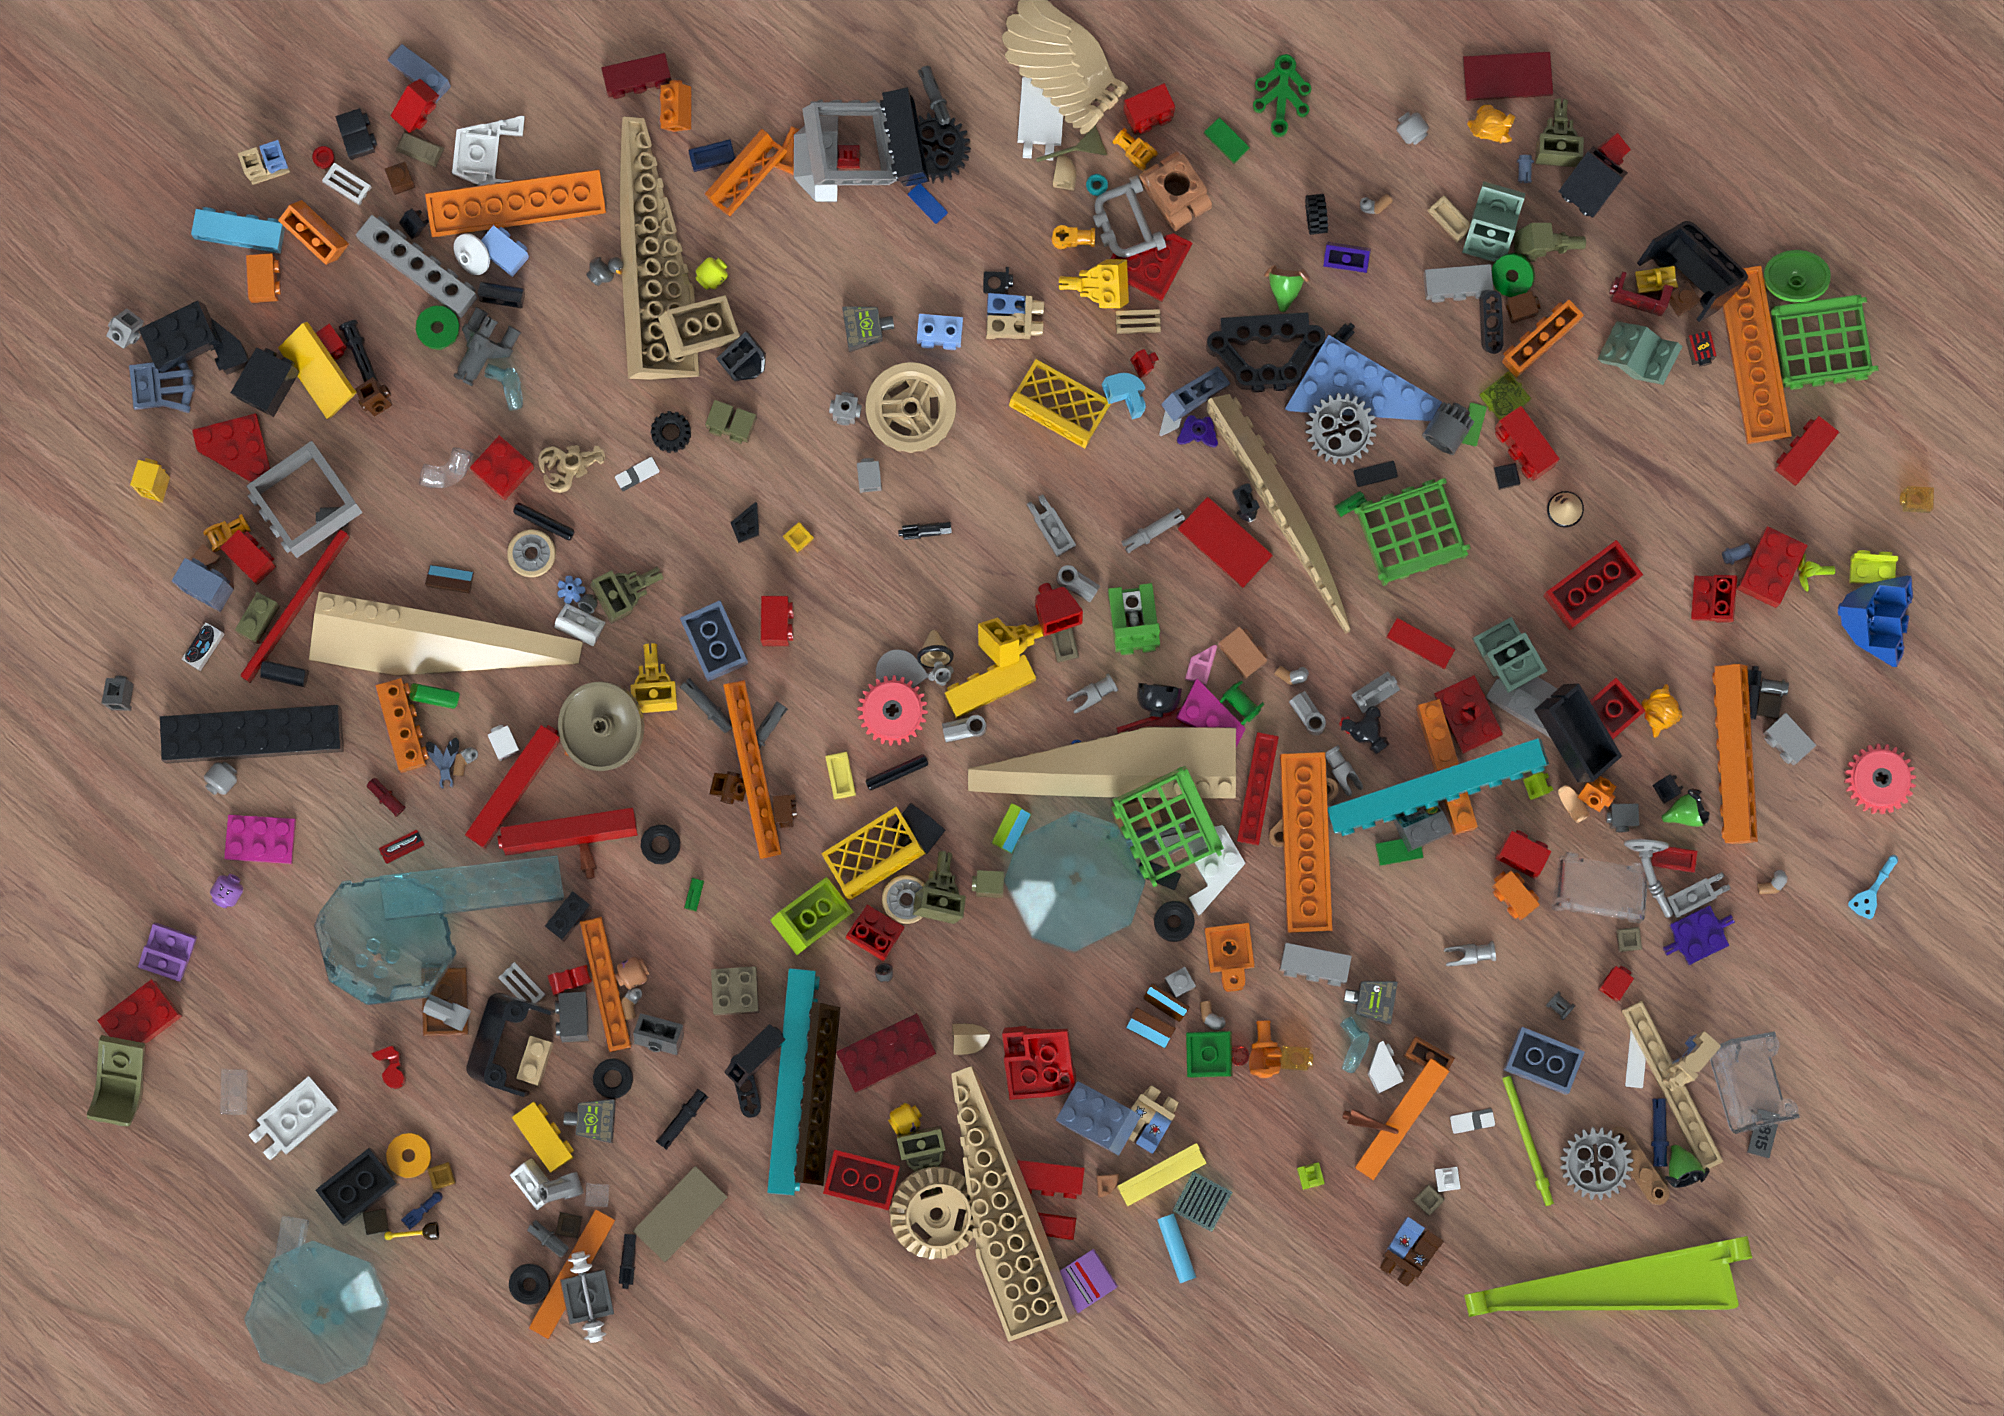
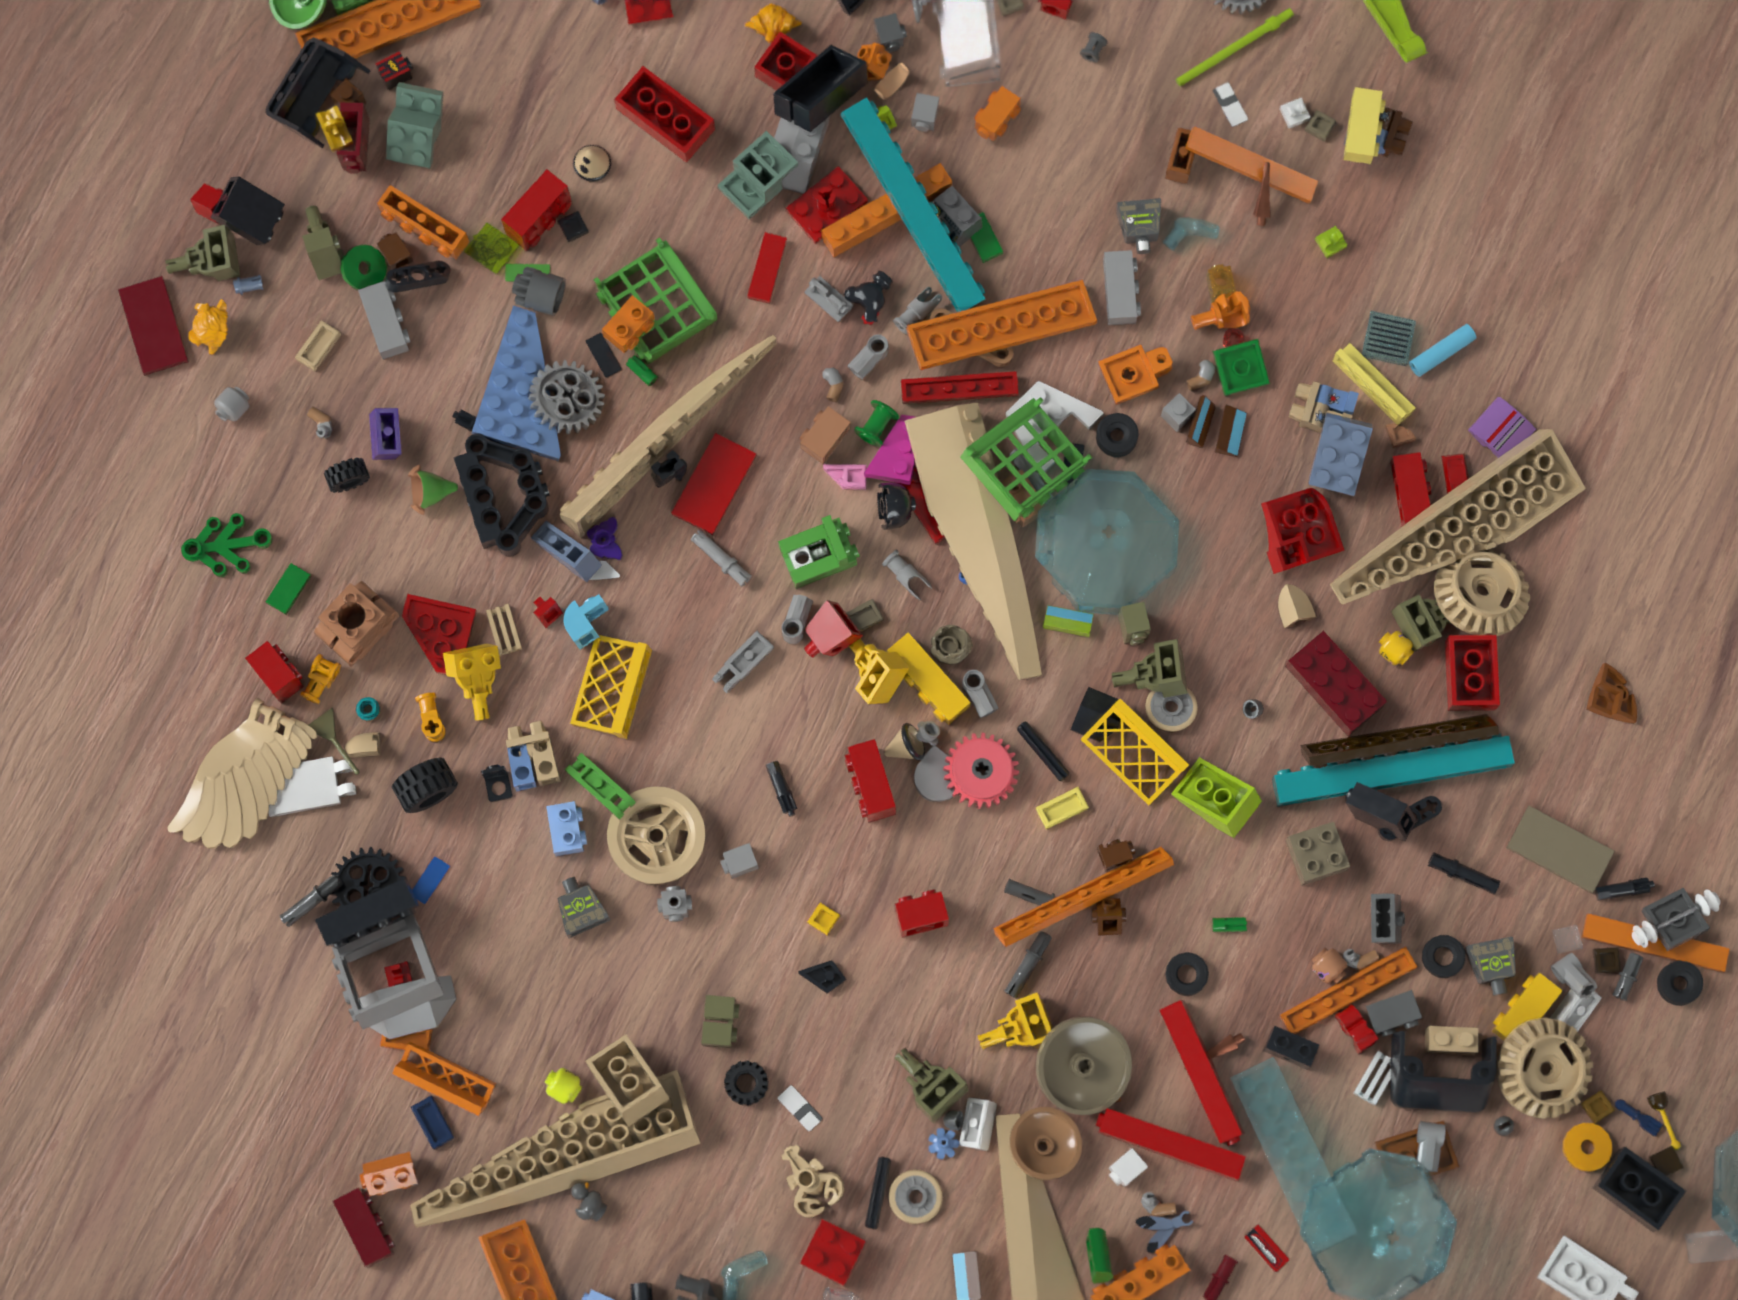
camera: 100 degrees left, 5 degrees down
red leg [371,1045,406,1089] -> none
sand blue brick [680,600,748,682] -> none
black slope [716,331,766,381] -> none
red brick [845,904,905,961] -> none
light grey bar [1093,175,1166,258] -> none
white slope [1368,1041,1405,1094] -> none
light grey piece [1444,941,1496,966] -> none
sand green bracket [1462,181,1526,262] -> none
red brick [1495,830,1552,879] -> none
sand blue brick [1503,1027,1585,1095] -> none
none -> black tyre [392,758,458,813]
none -> bright green plate [564,753,636,820]
none -> orange brick [602,295,655,354]
none -> red brick [844,739,896,823]
none -> light grey brick [911,93,939,132]
none -> dark tan hair [931,624,973,664]
none -> medium nougat dish [1009,1107,1082,1180]
none -> light yellow brick [1343,87,1386,164]
none -> dark grey hinge [1494,1116,1514,1136]
none -> tan gear [1496,1018,1593,1119]
none -> dark orange brick [1586,663,1637,724]

